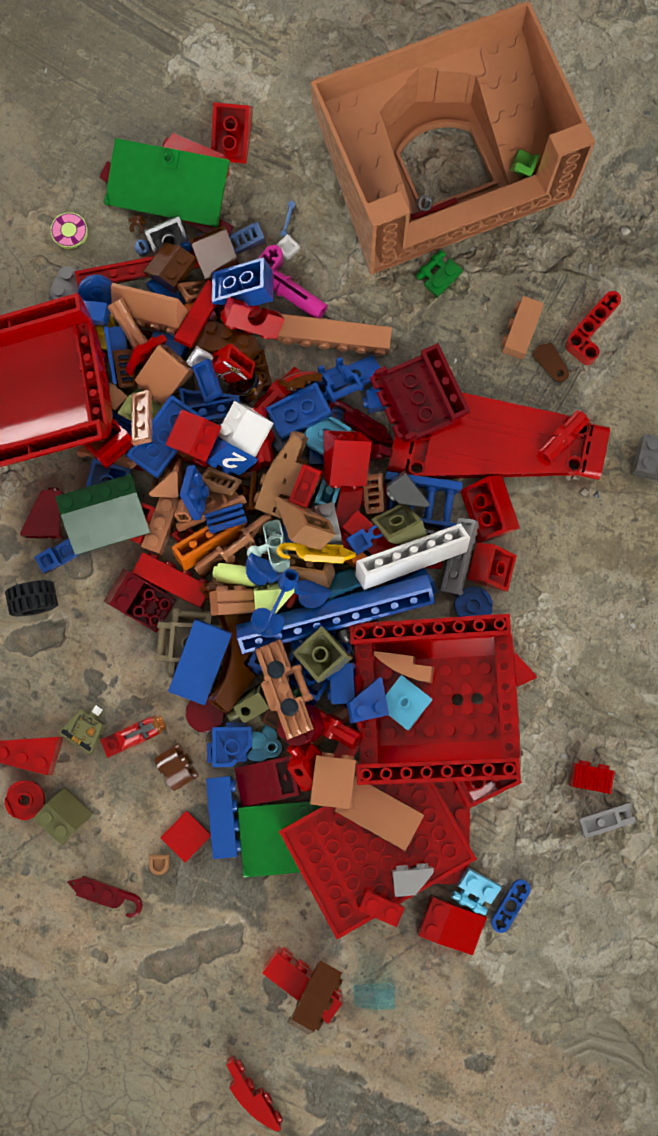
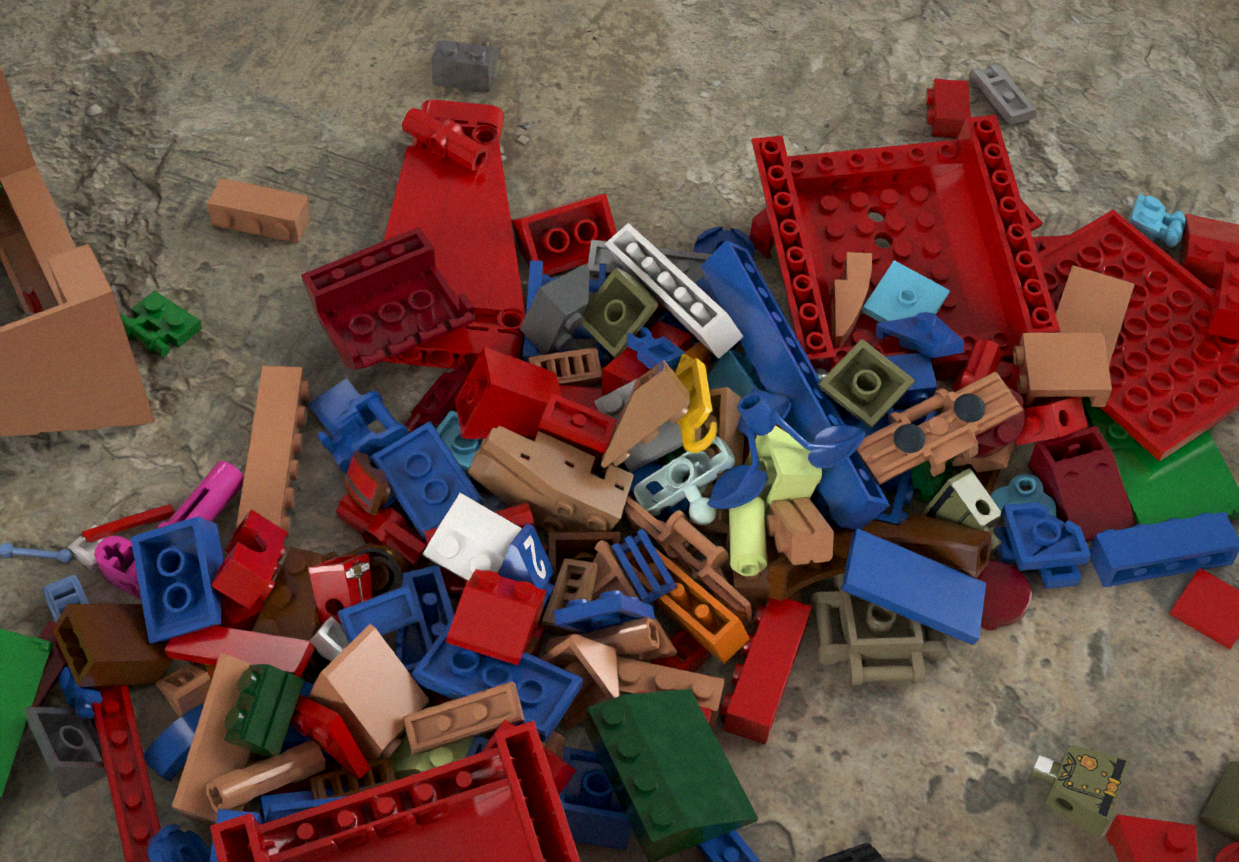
camera: 100 degrees left, 30 degrees down
red plate [100,715,167,758] -> none
dark red slope [103,569,176,633] -> none
reddish brown plate [128,215,147,234] -> none
medium blue hinge [135,239,150,256] -> none
reddish brown slope [143,243,196,294] -> none
reddish brown brick [154,743,199,791] -> none
blue brick [362,387,387,414] -> none
light grey slope [392,863,434,897] -> none
red slope [467,543,517,592] -> none
blue beam [491,879,531,933] -> none
reddish brown piece [532,343,569,382] -> none
red beam [565,291,621,365] -> none
none -> red piece [81,504,175,543]
none -> dark green brick [224,664,304,756]

